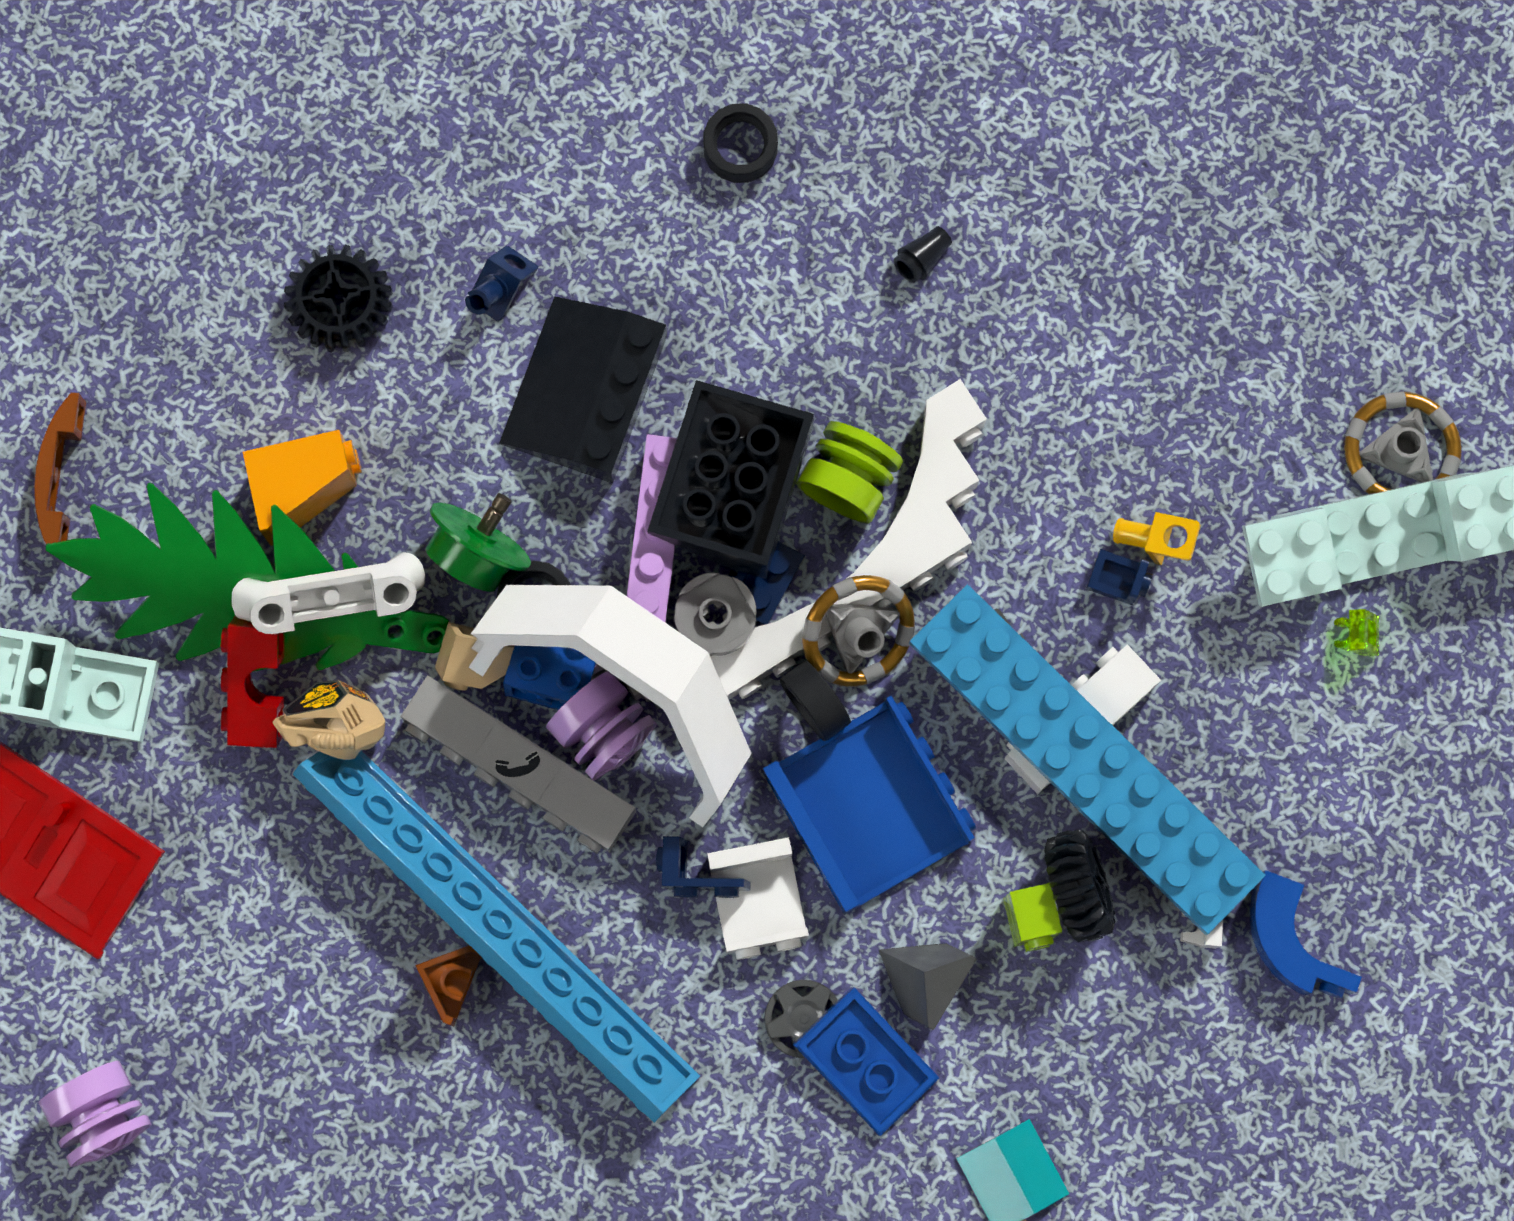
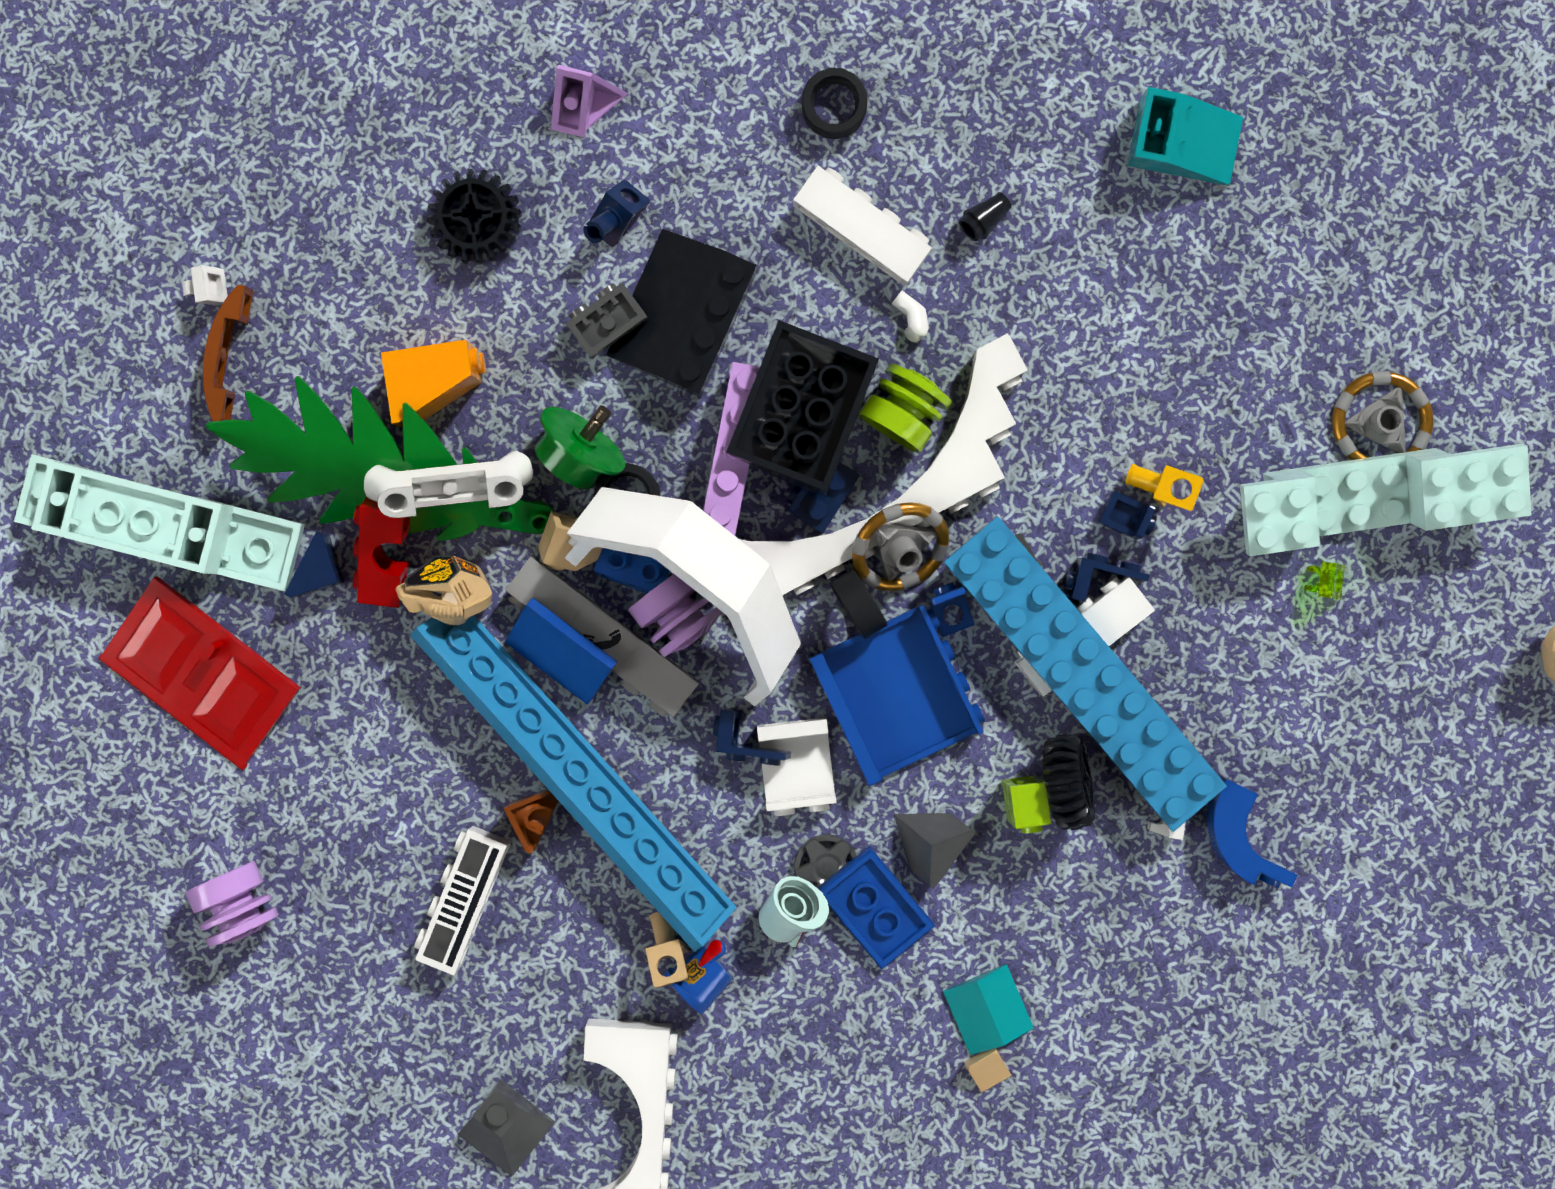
camera: 10 degrees right, 10 degrees up
light grey plate [674,573,756,657] -> none
none -> white tile [182,265,228,306]
none -> dark blue slope [284,532,345,597]
none -> brick [414,826,511,976]
none -> blue tile [505,598,617,705]
none -> lavender slope [551,65,629,137]
none -> dark grey bracket [565,282,648,359]
none -> tan bracket [645,912,690,988]
none -> blue hat [664,940,734,1015]
none -> light aqua hat [758,876,829,947]
none -> white brick [793,166,932,287]
none -> white arm [892,290,929,342]
none -> blue bracket [928,582,975,637]
none -> dark blue bracket [1064,553,1150,602]
none -> teal slope [1127,87,1243,186]

